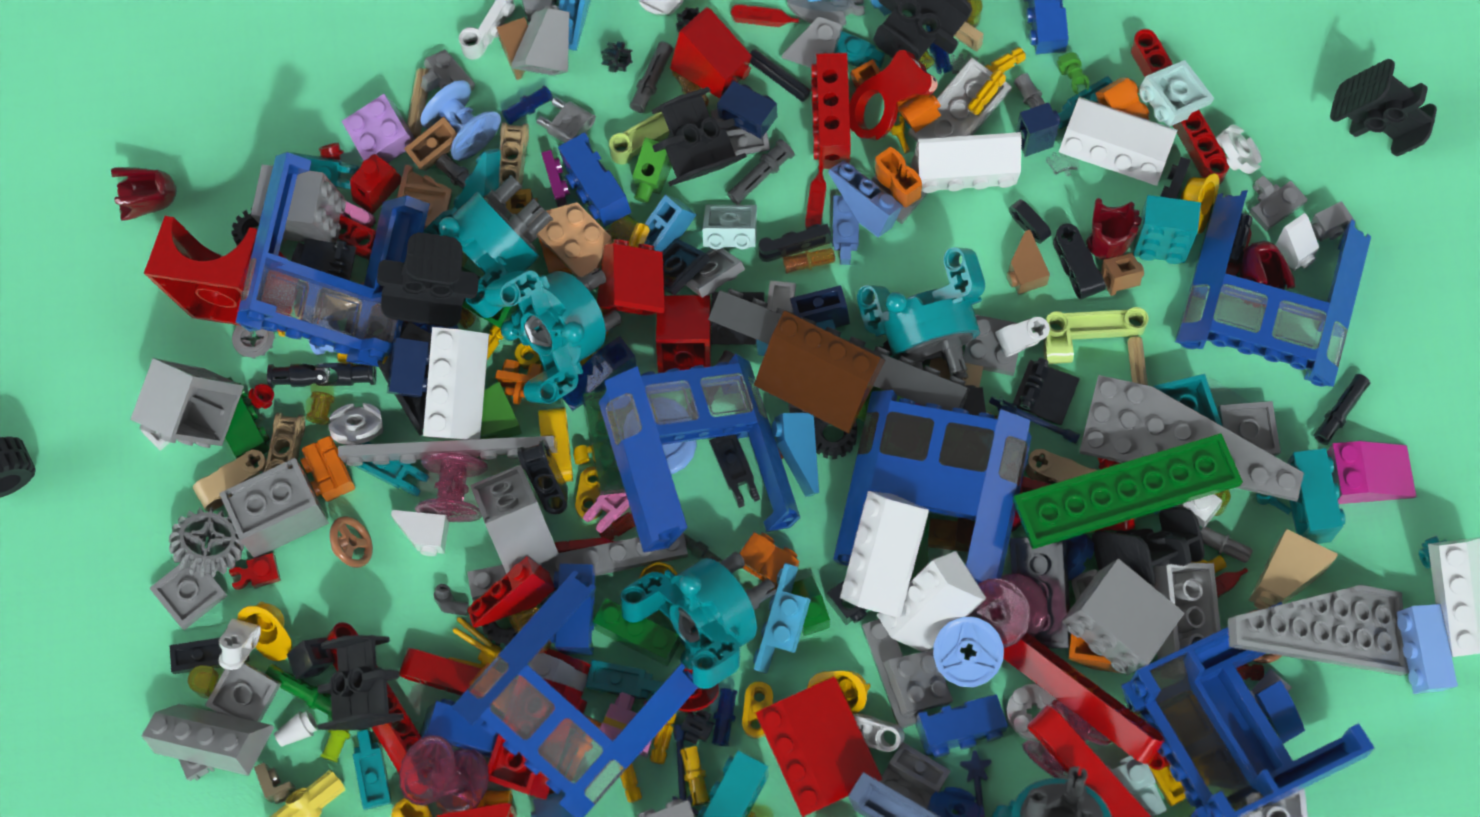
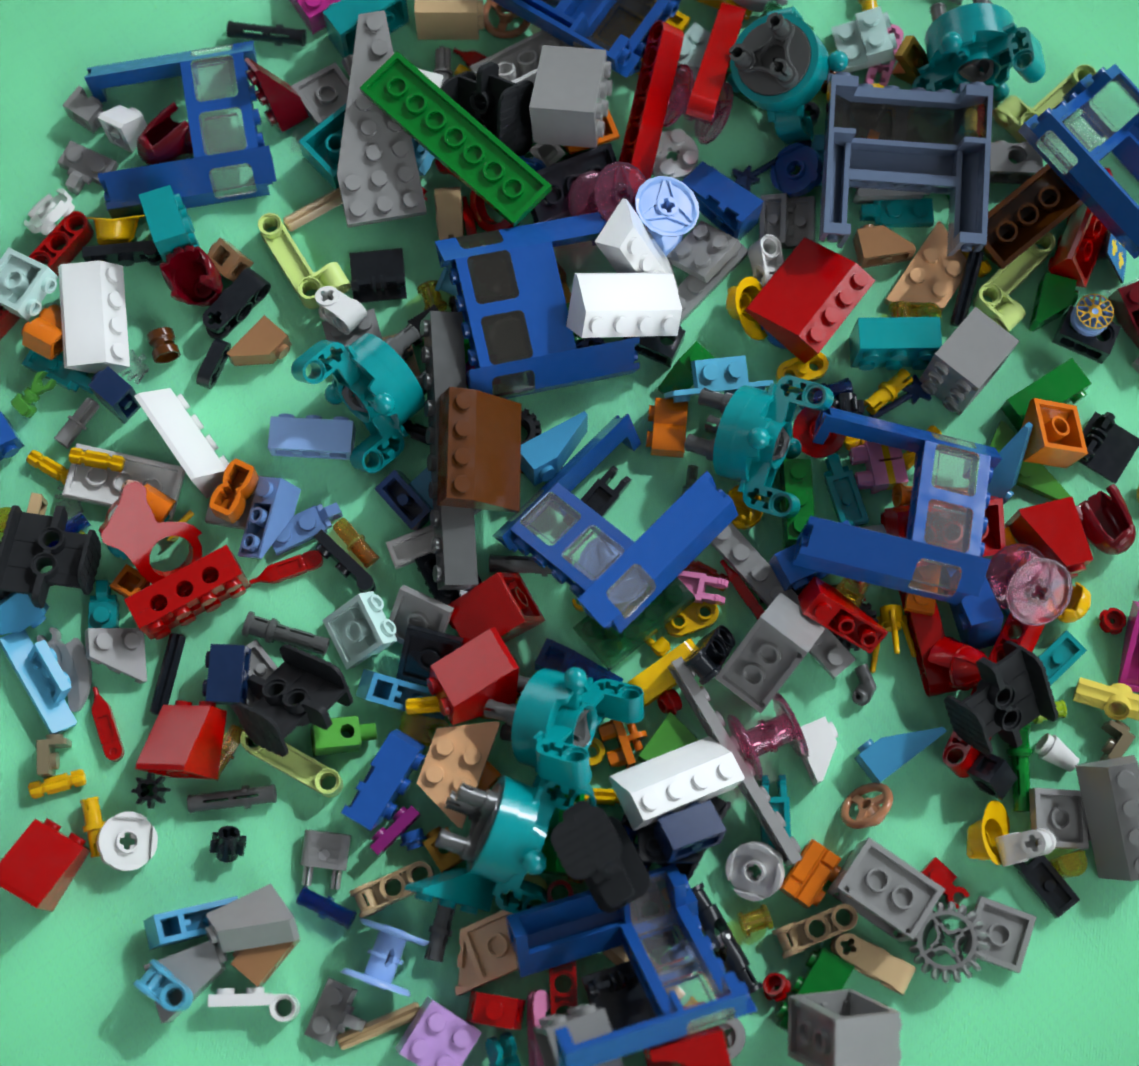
camera: 125 degrees left, 5 degrees up
medium nougat slope [404,117,457,171] -> none
dark blue piece [989,396,1080,444] -> none
none -> reddish brown wheel [146,327,181,364]
none -> dark red slope [244,57,309,133]
none -> light blue brick [268,413,356,460]
none -> blue plate [400,828,427,851]
none -> red plate [657,689,682,715]
none -> dark azure slope [854,727,947,784]
none -> red helmet [928,637,988,691]

